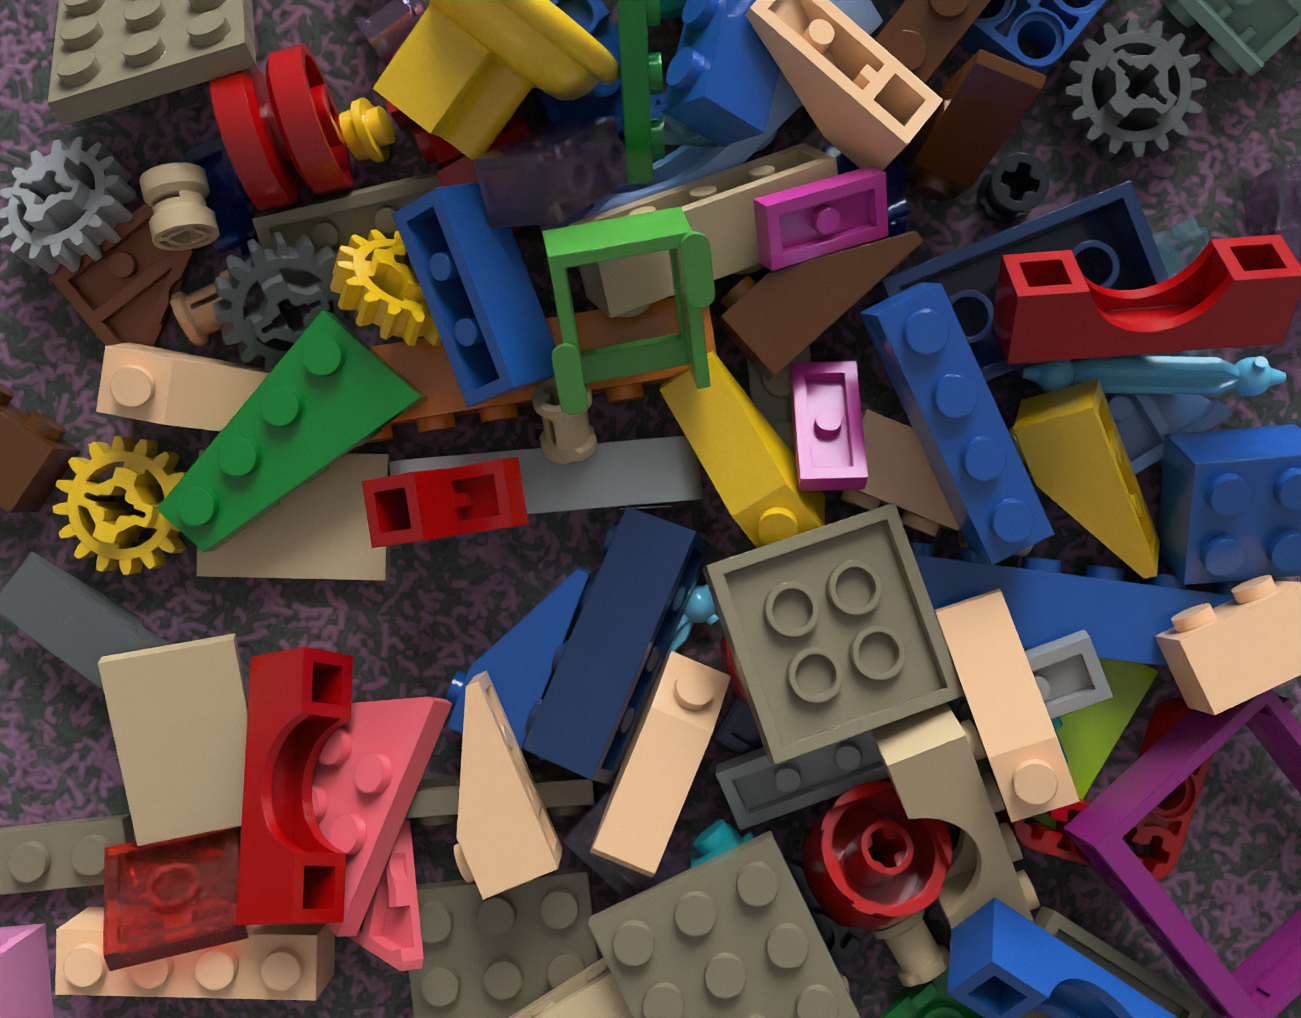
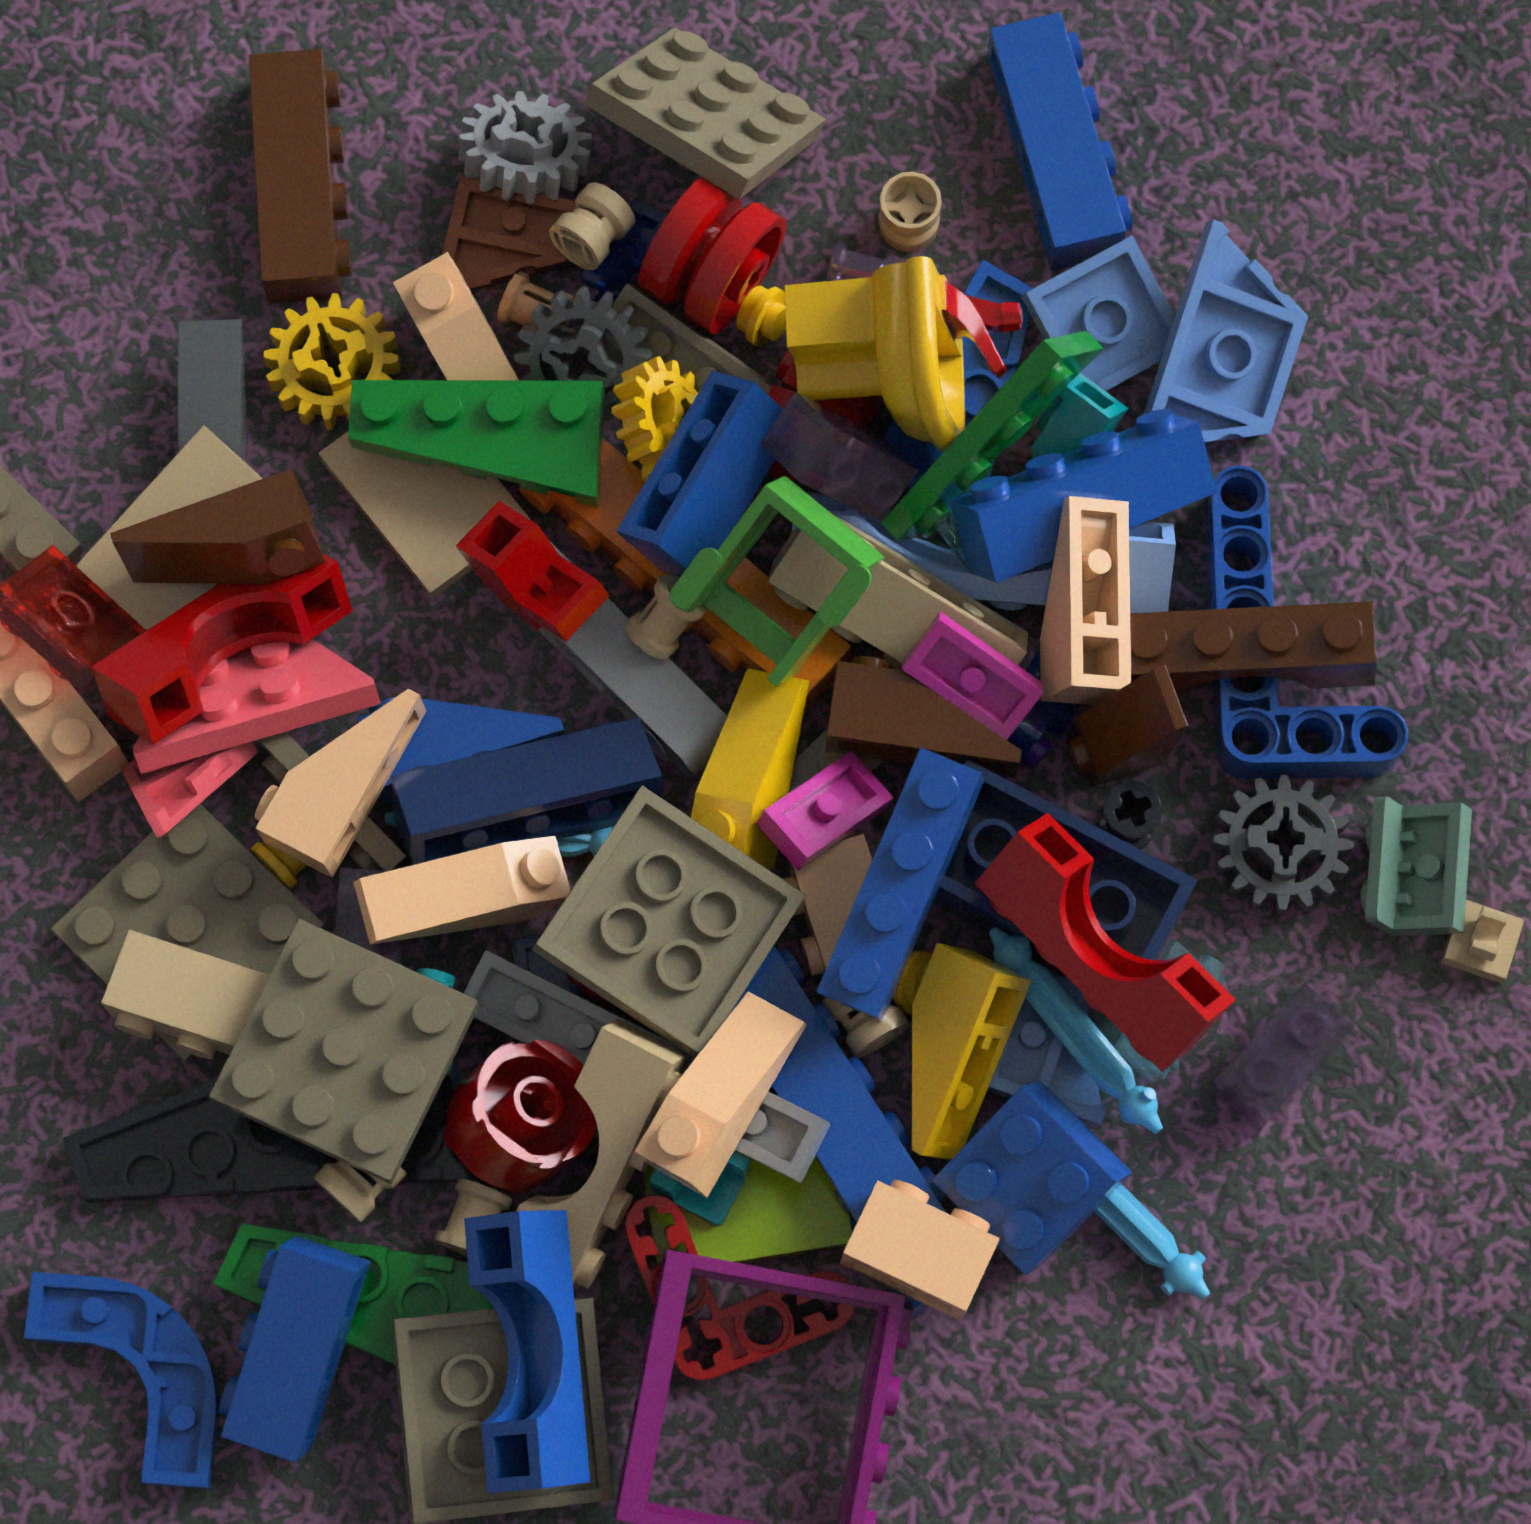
camera: 50 degrees right, 15 degrees down
none -> reddish brown slope [110,468,325,584]

